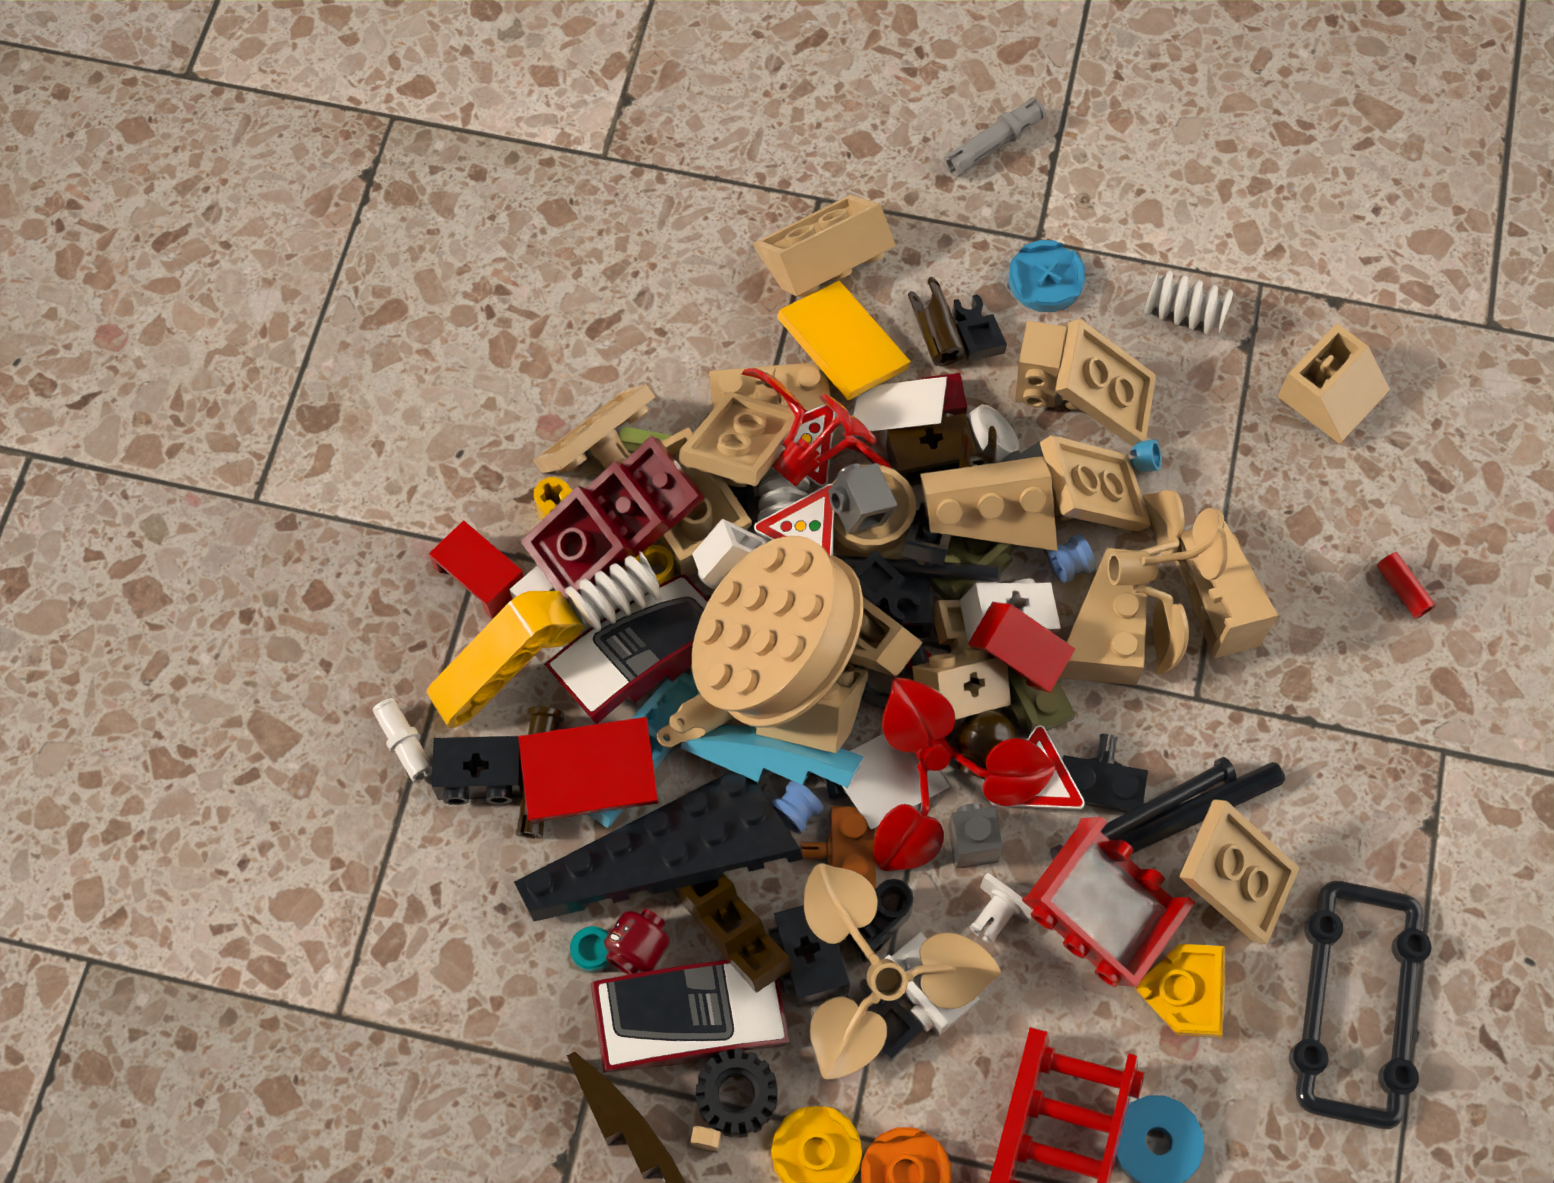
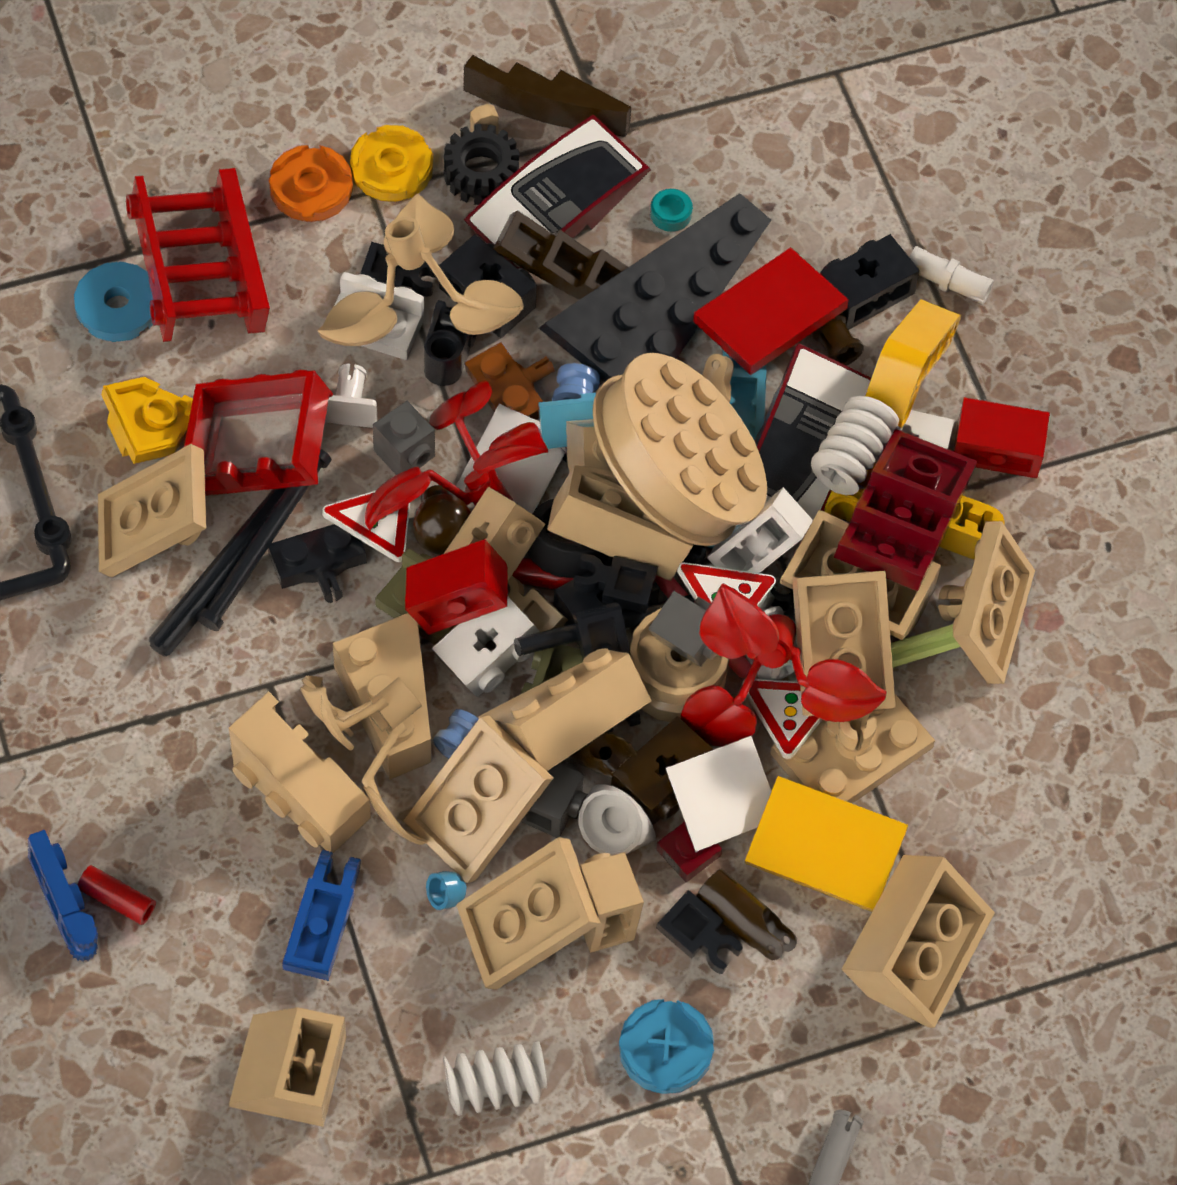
camera: 145 degrees right, 5 degrees down
dark red head [604,908,670,975] -> none
none -> blue hinge [28,829,98,962]
none -> blue hinge [282,850,361,981]

